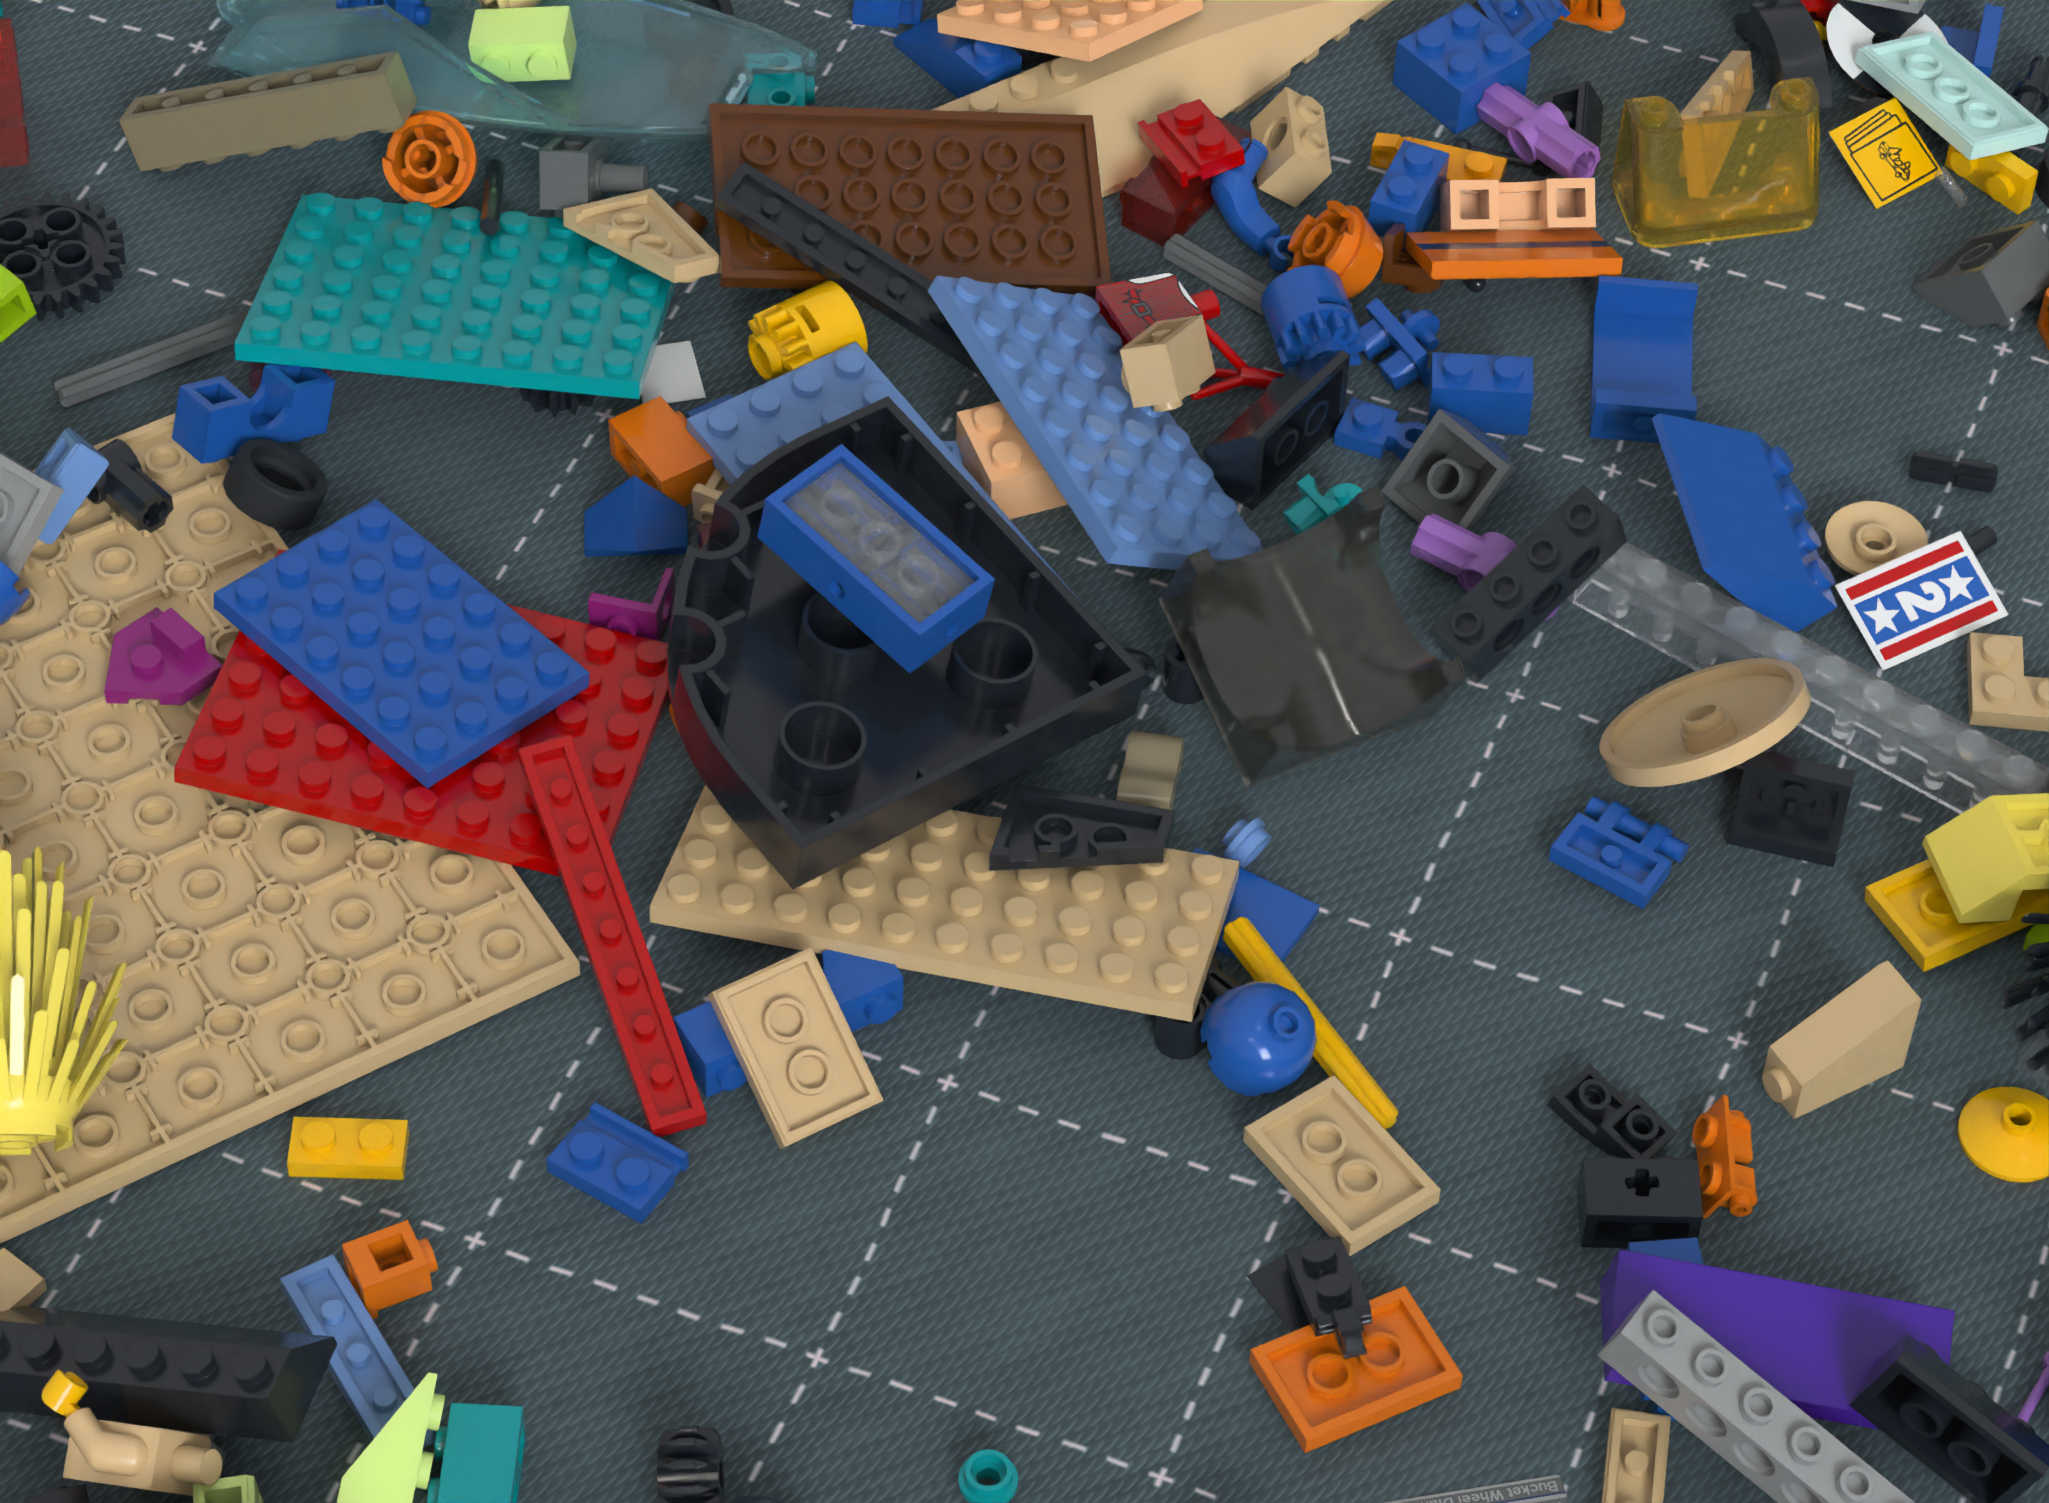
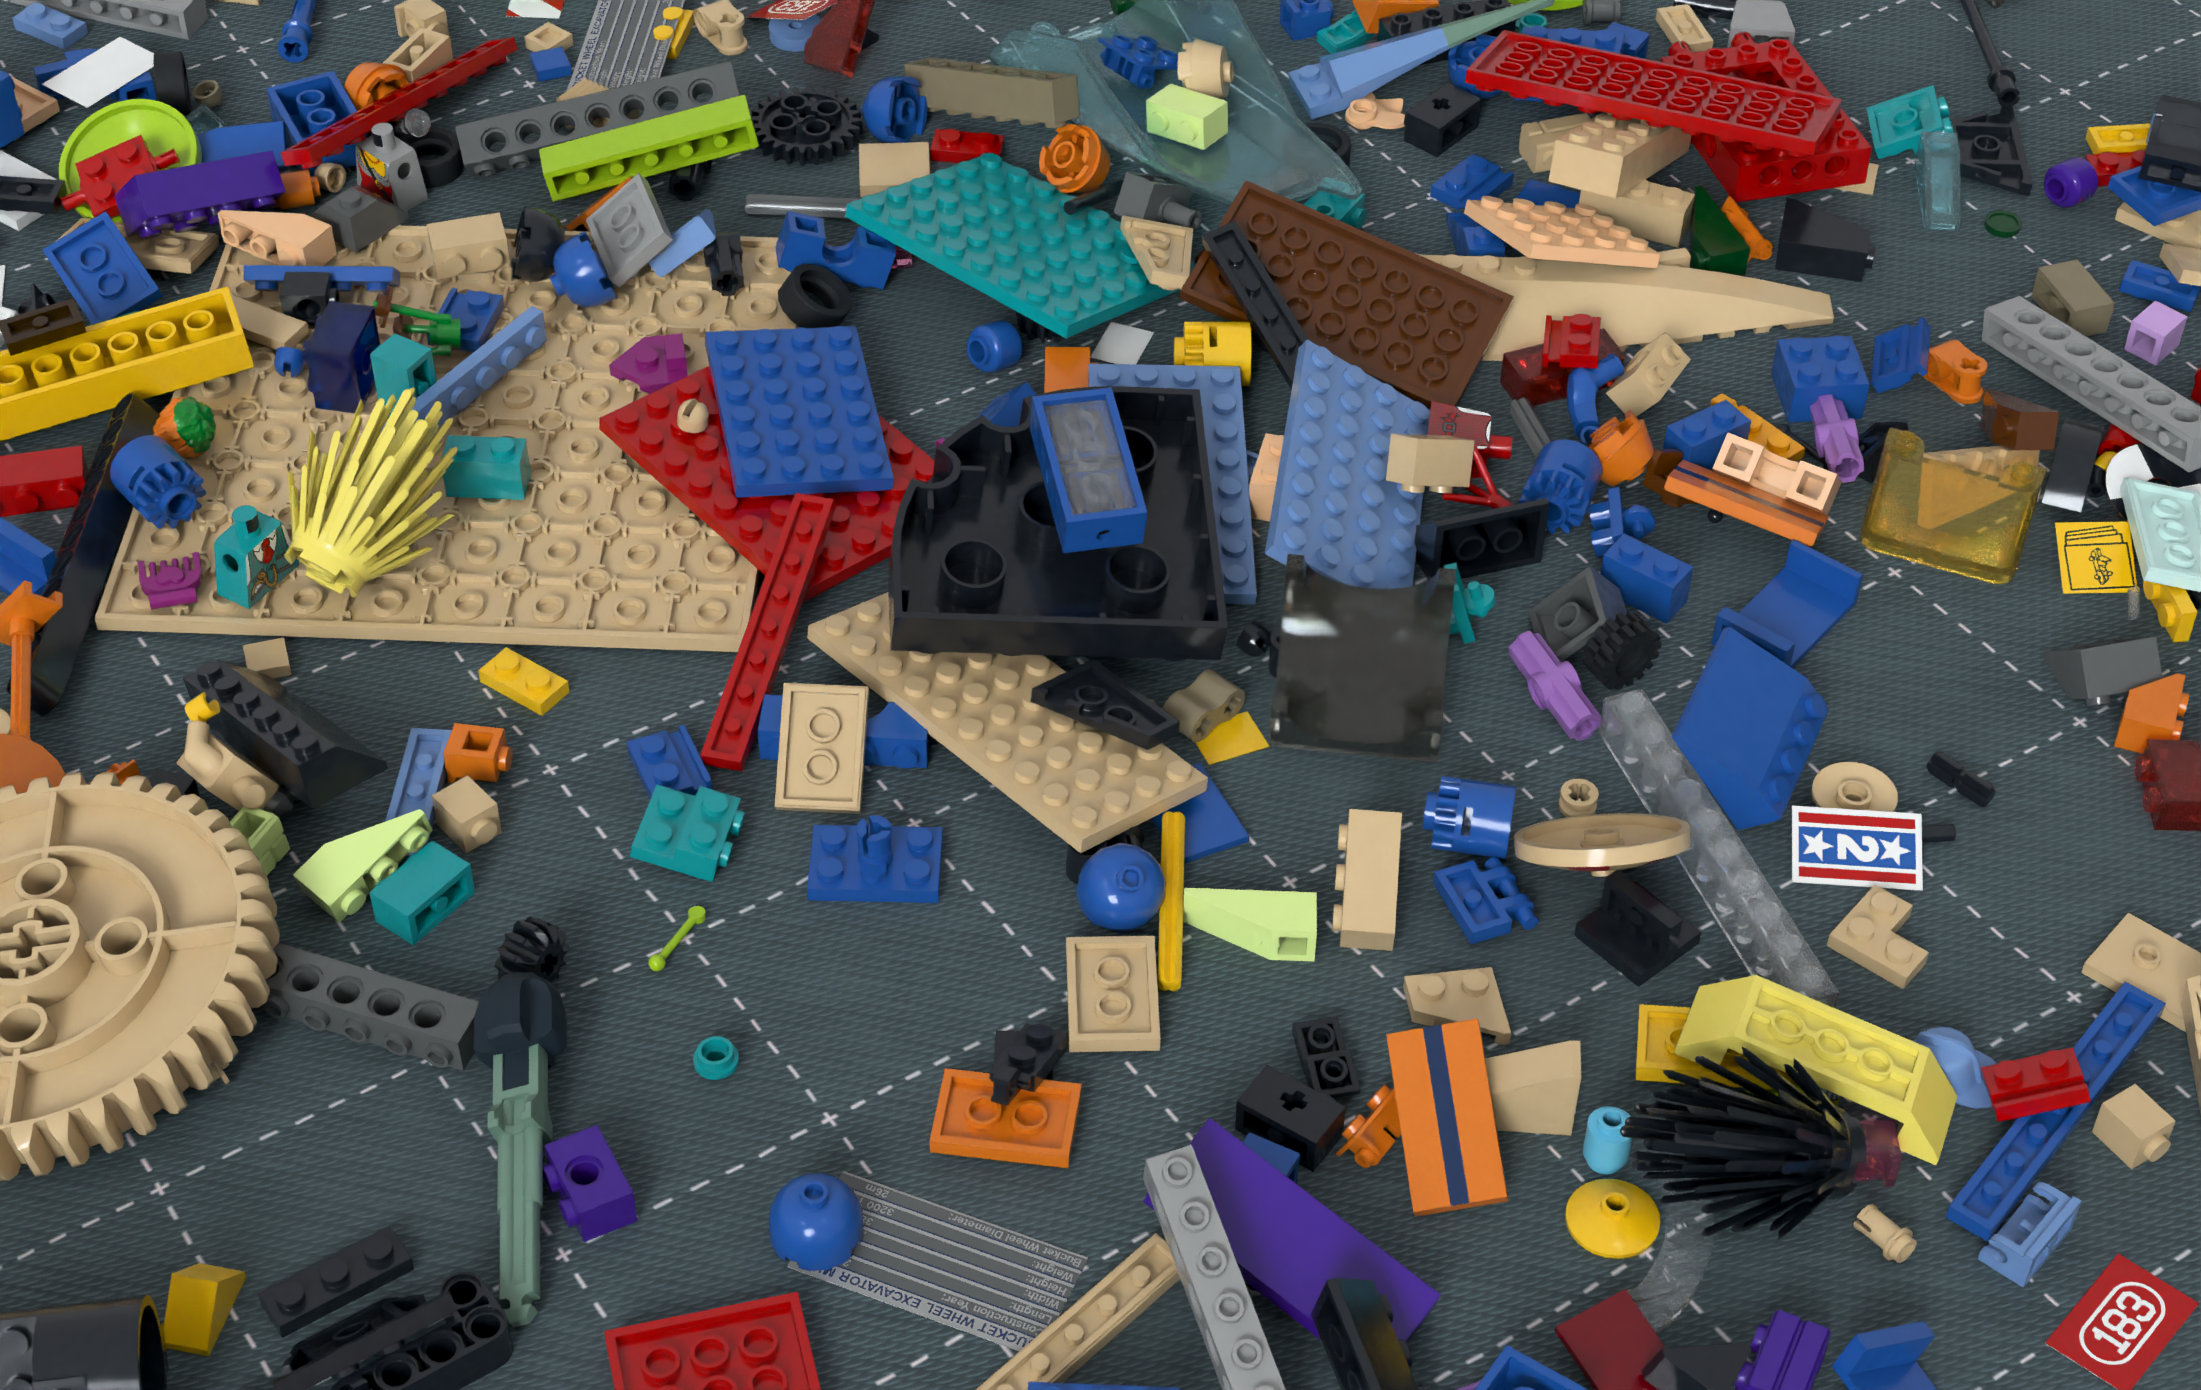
camera: 35 degrees right, 5 degrees down
medium blue plate [1222,817,1272,868] -> none
blue plate [1334,397,1427,461] -> none
black brick [1431,484,1627,684] -> none
none -> tan brick [432,775,502,853]
none -> teal brick [441,435,531,500]
none -> teal plate [630,784,746,882]
none -> lime hinge [648,906,706,972]
none -> tan hinge [677,399,709,433]
none -> blue plate [807,815,943,903]
none -> tan tile [859,142,930,197]
none -> blue cylinder [862,76,927,143]
none -> red plate [930,129,1005,163]
none -> blue head [967,320,1022,373]
none -> yellowish green slope [1183,888,1317,962]
none -> yellow sticker [1196,711,1270,765]
none -> tan wedge [1332,809,1402,951]
none -> orange tile [1386,1018,1509,1217]
none -> tan wing [1403,967,1511,1045]
none -> blue gear [1422,776,1516,859]
none -> tan bush [1558,778,1599,817]
none -> black tyre [1582,611,1662,690]
none -> medium azure brick [1583,1106,1633,1174]
none -> reddish brown slope [1980,389,2060,450]

